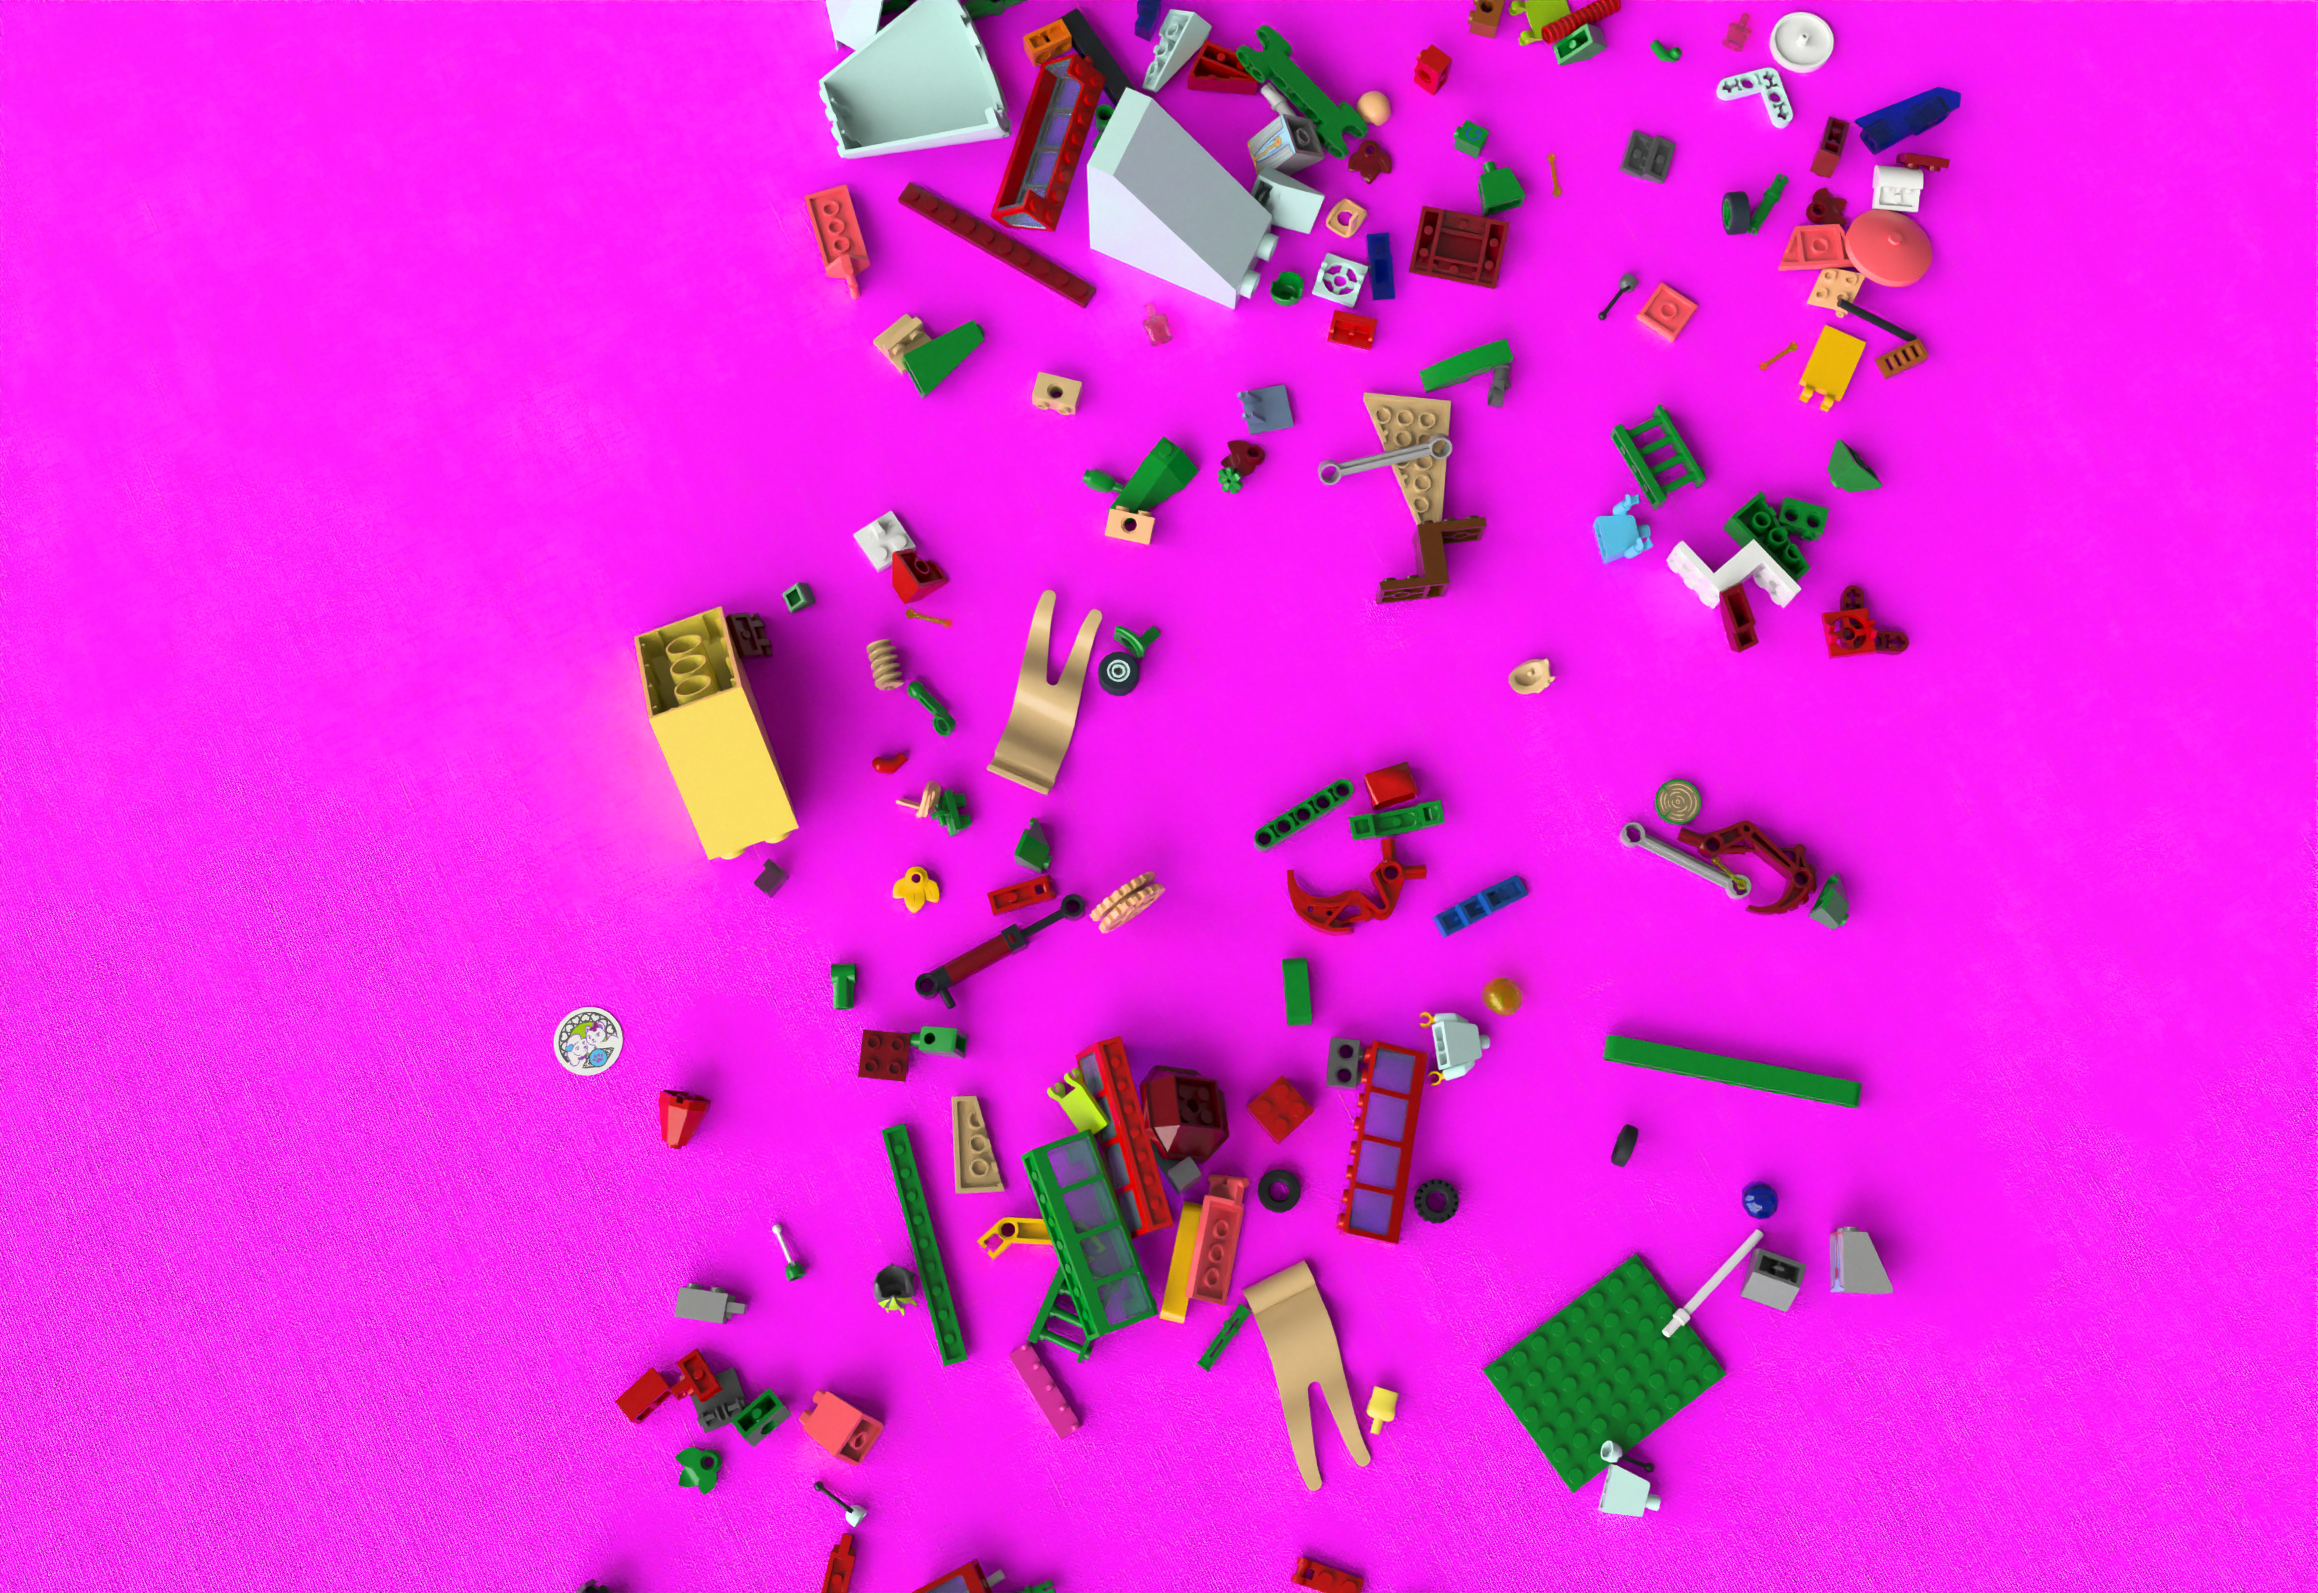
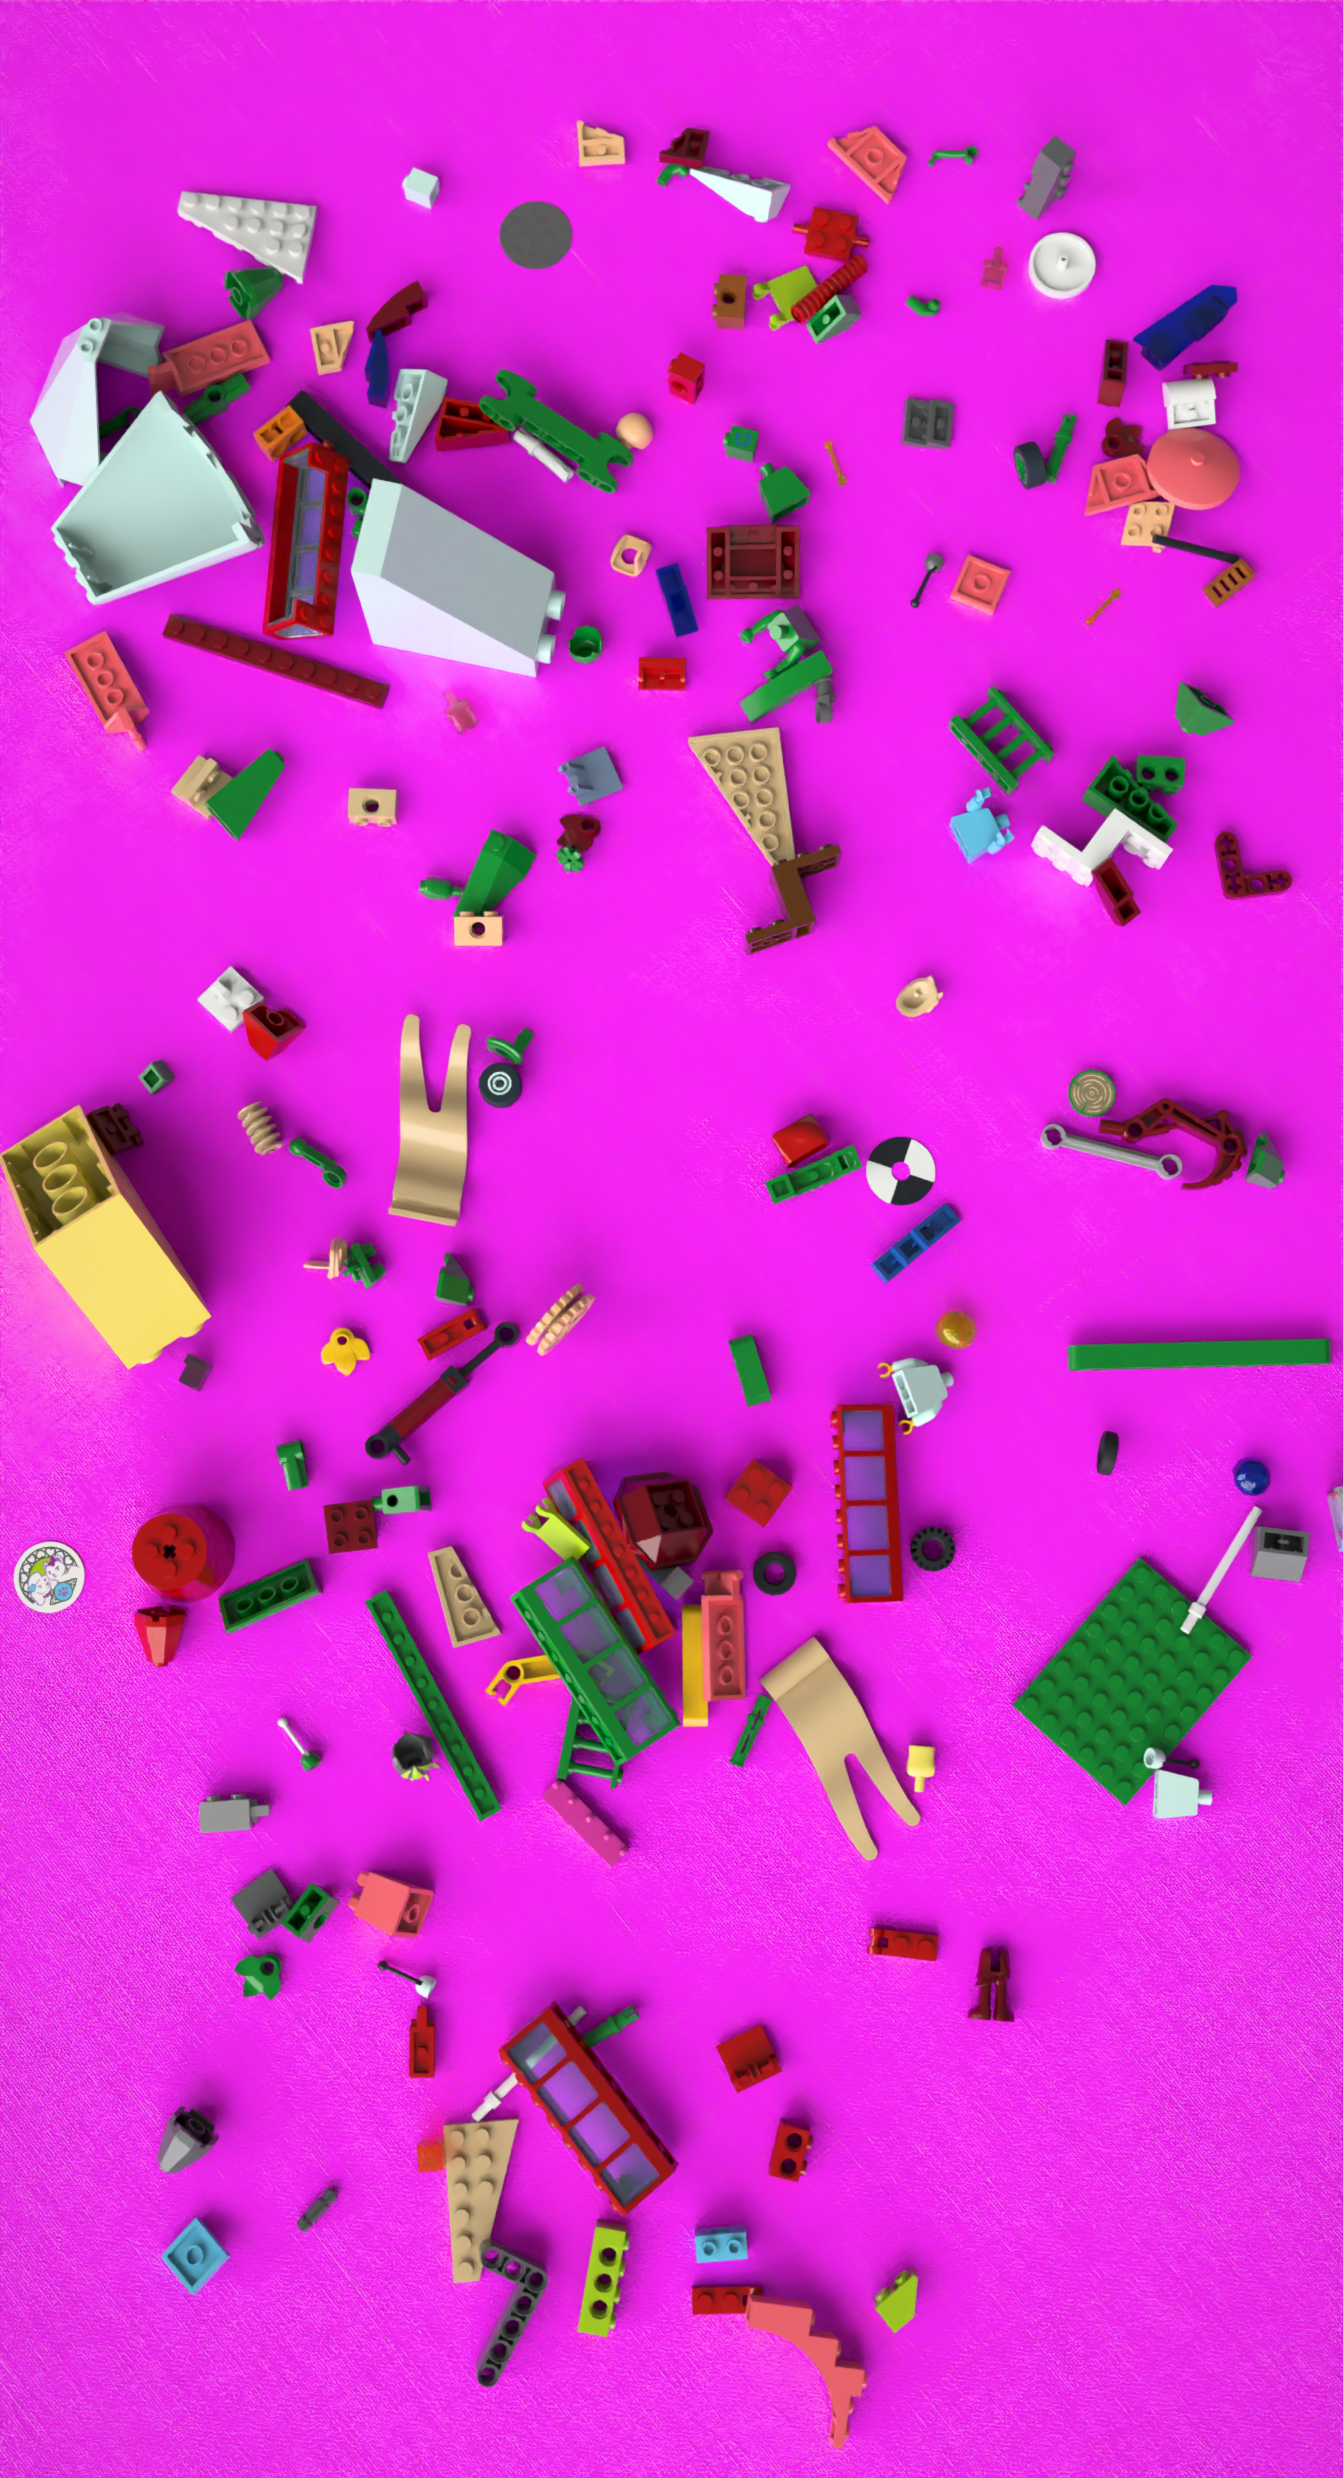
camera: 10 degrees left, 5 degrees up
red hinge [615,1367,672,1425] -> none
red hinge [670,1349,723,1403] -> none
red arm [872,752,908,774] -> none
hinge [905,609,952,628] -> none
light grey slope [1247,114,1325,176] -> none
light aqua slope [1251,165,1326,234] -> none
green beam [1253,779,1354,852] -> none
red piece [1287,838,1427,936] -> none
light aqua piece [1312,253,1368,308] -> none
light grey piece [1318,433,1452,485] -> none
dark grey brick [1325,1037,1364,1090] -> none
dark red plate [1348,140,1392,184] -> none
clear neon green hinge [1711,856,1747,890] -> none
light aqua beam [1716,67,1793,128] -> none
yellow tile [1799,325,1866,412] -> none
red piece [1821,608,1877,659] -> none
none -> red cone [132,1504,234,1602]
none -> green slope [218,1558,323,1634]
none -> green torso [740,605,822,680]
none -> sticker [866,1137,935,1205]

